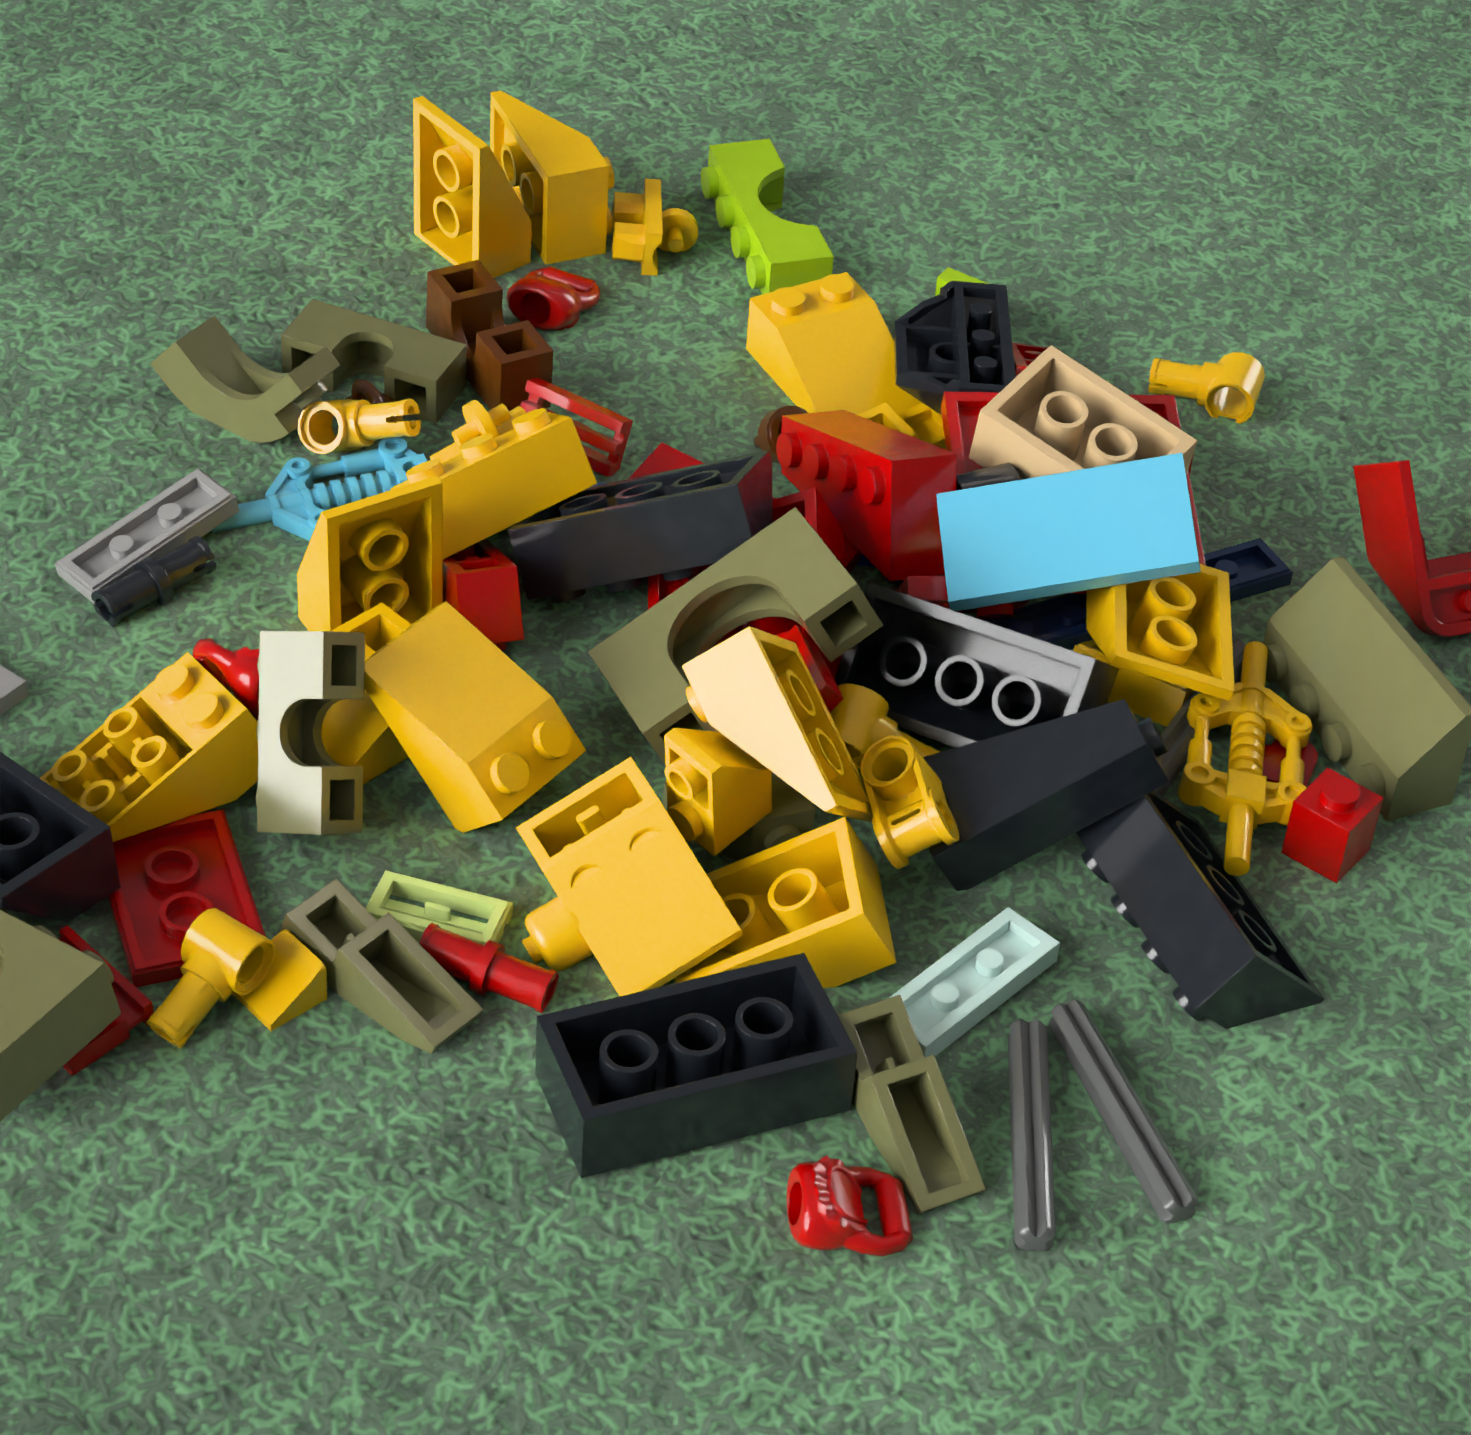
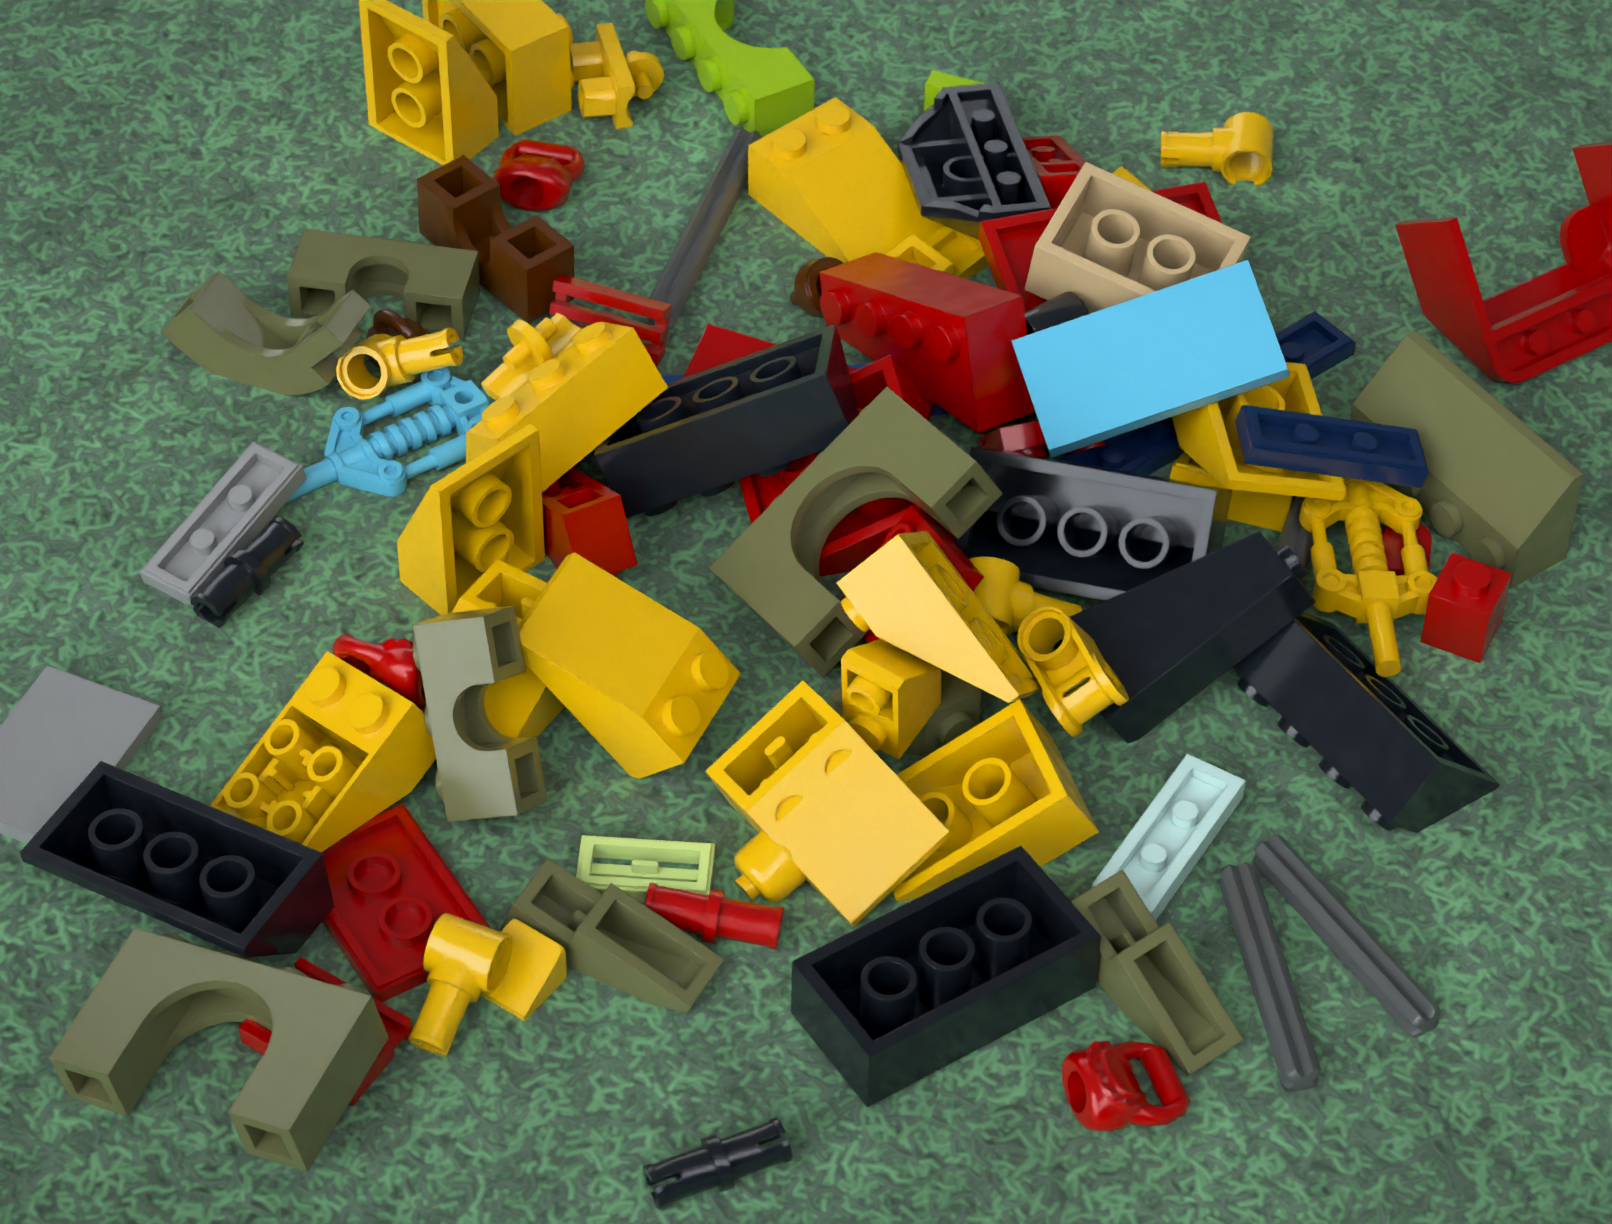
camera: 10 degrees left, 5 degrees up
none -> black pin [643,1117,793,1209]
none -> dark grey axle [644,128,762,330]
none -> dark blue tile [1235,405,1429,488]

